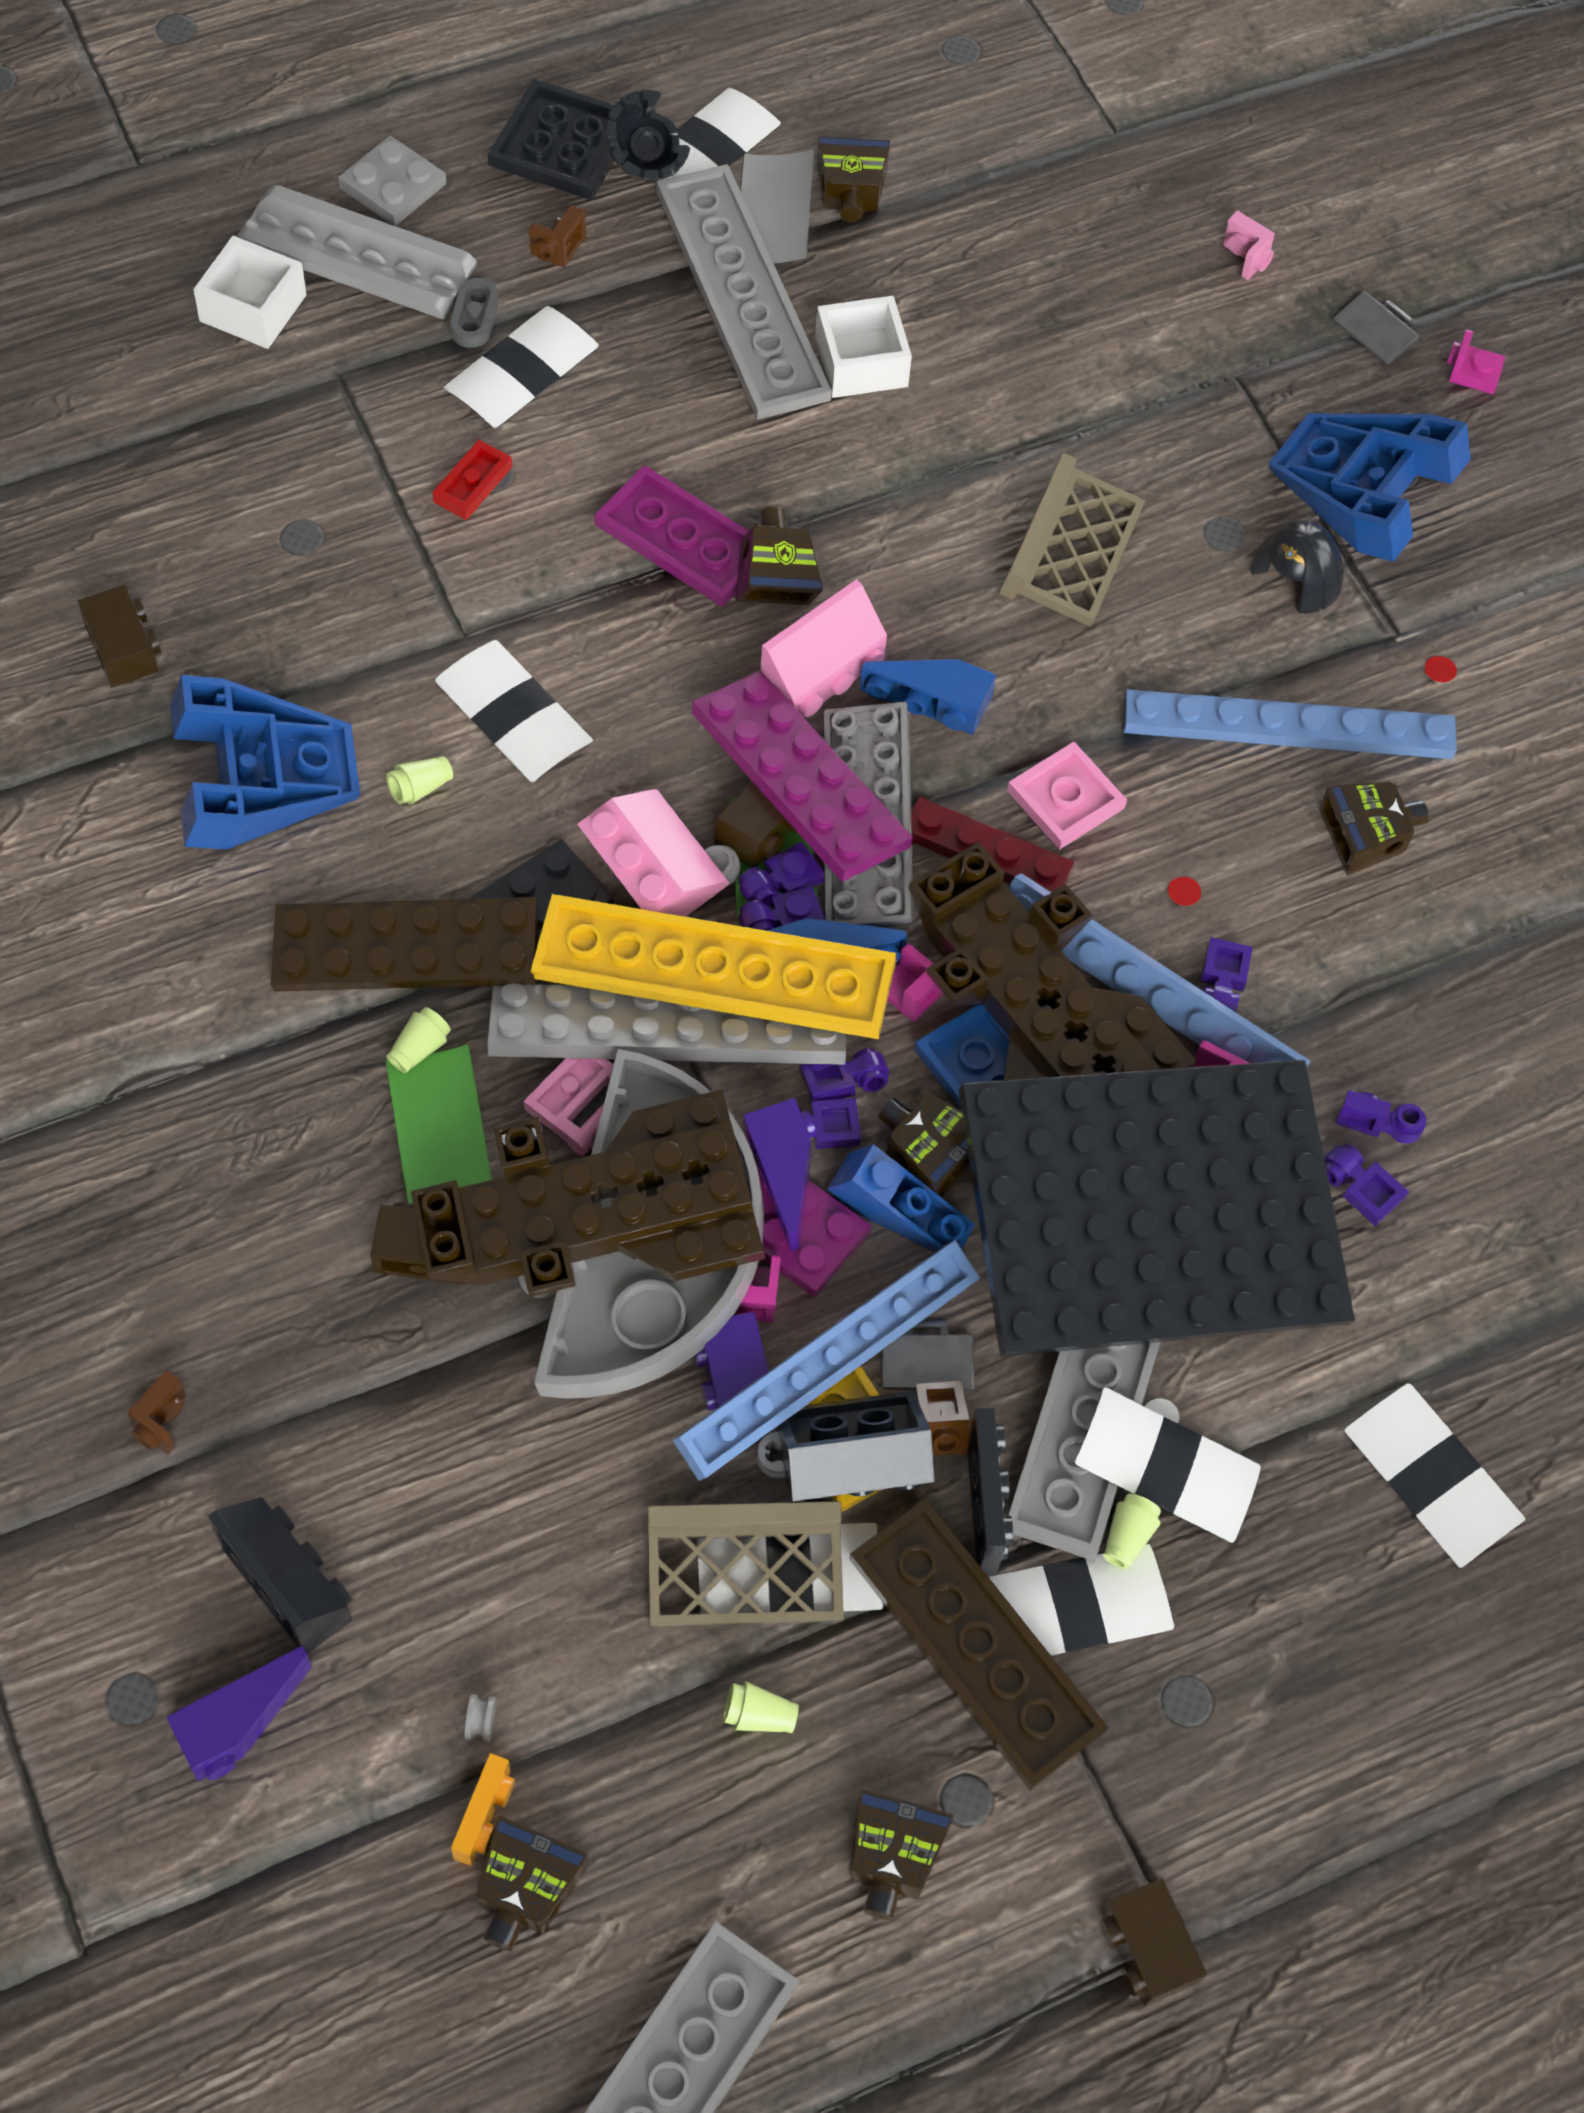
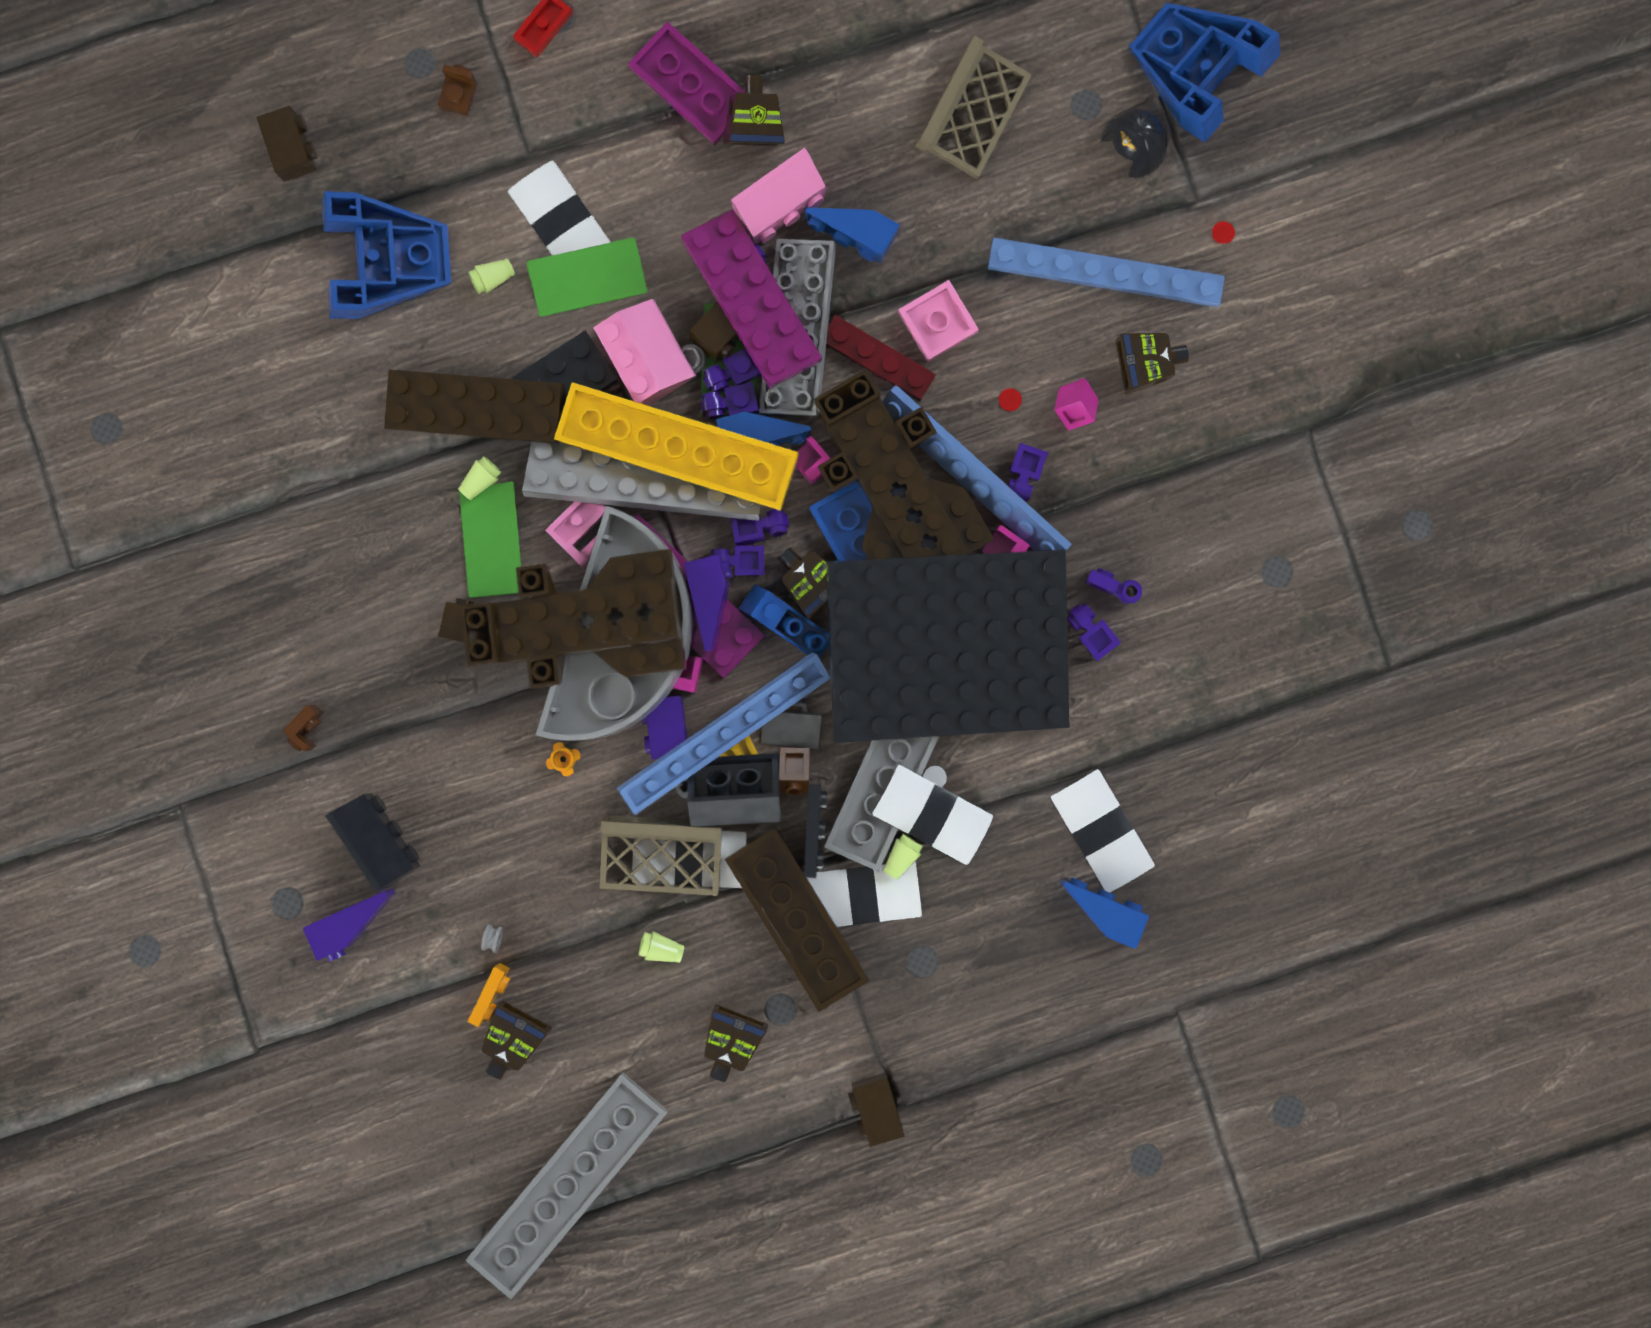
camera: 10 degrees right, 25 degrees up
none -> reddish brown bracket [438,64,478,116]
none -> bright green sticker [526,237,647,317]
none -> light orange plate [546,742,581,776]
none -> dark pink panel [1054,378,1099,431]
none -> blue slope [1060,877,1149,949]

